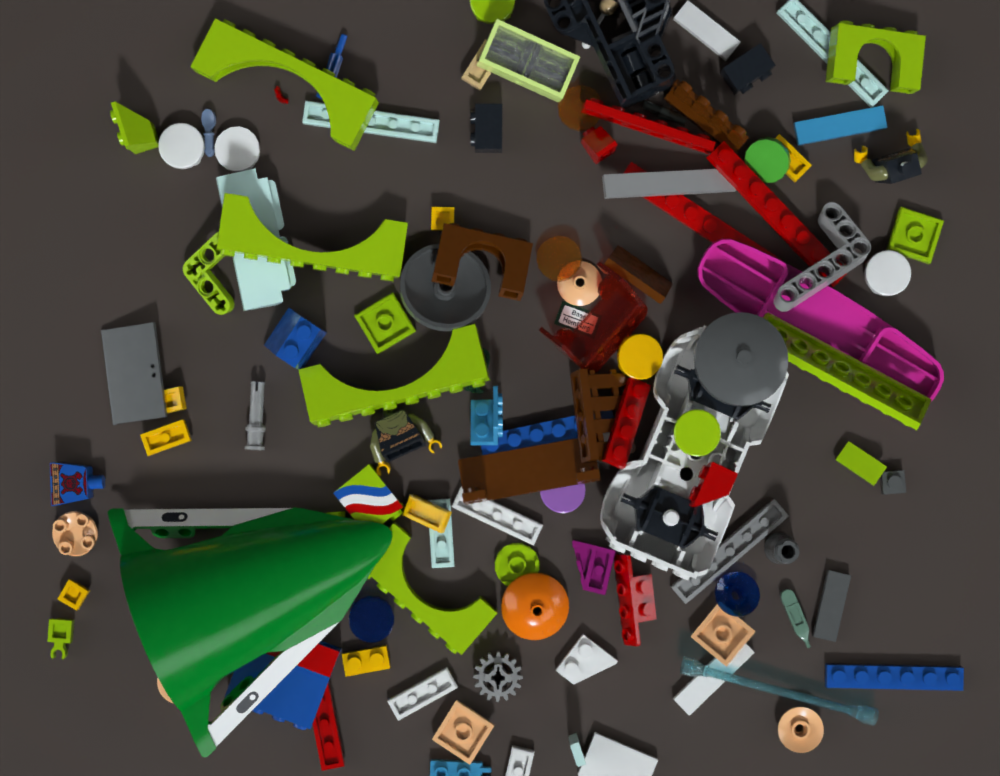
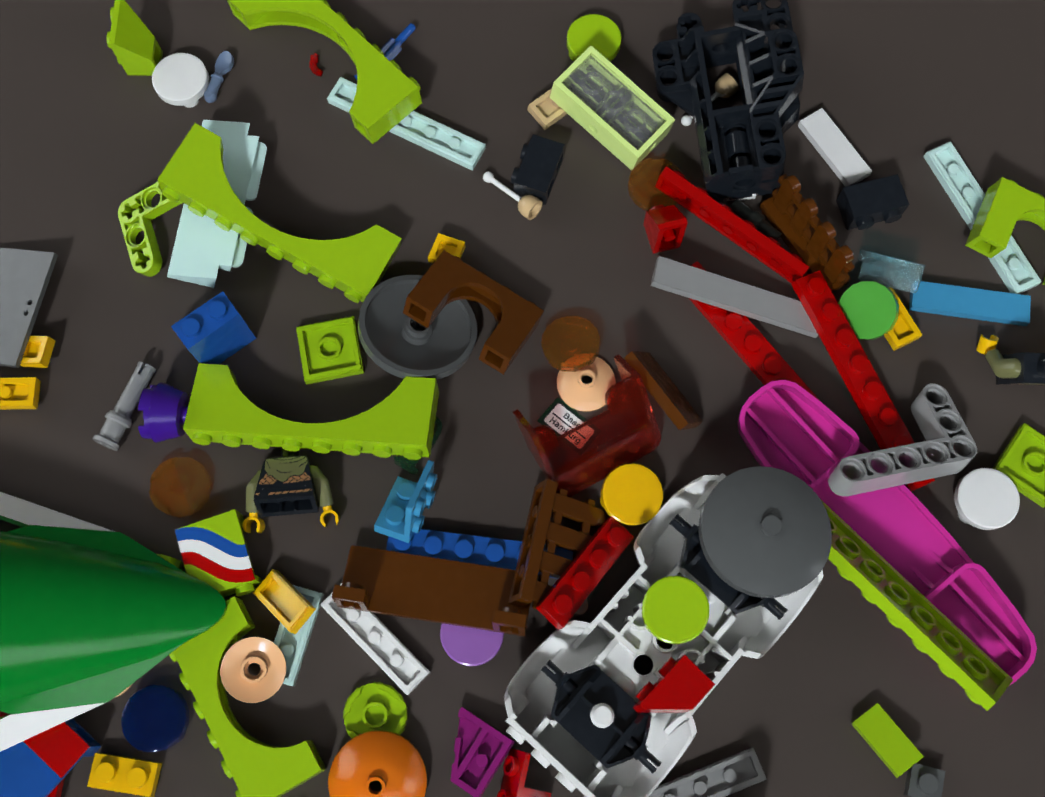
camera: 20 degrees right, 15 degrees down
white tile [214,126,260,172] -> none
none -> dark purple cone [138,382,190,443]
none -> clear orange tile [149,457,212,518]
none -> light nougat dish [220,637,286,703]
none -> tan hinge [483,171,543,220]
none -> clear light blue bracket [858,249,925,293]

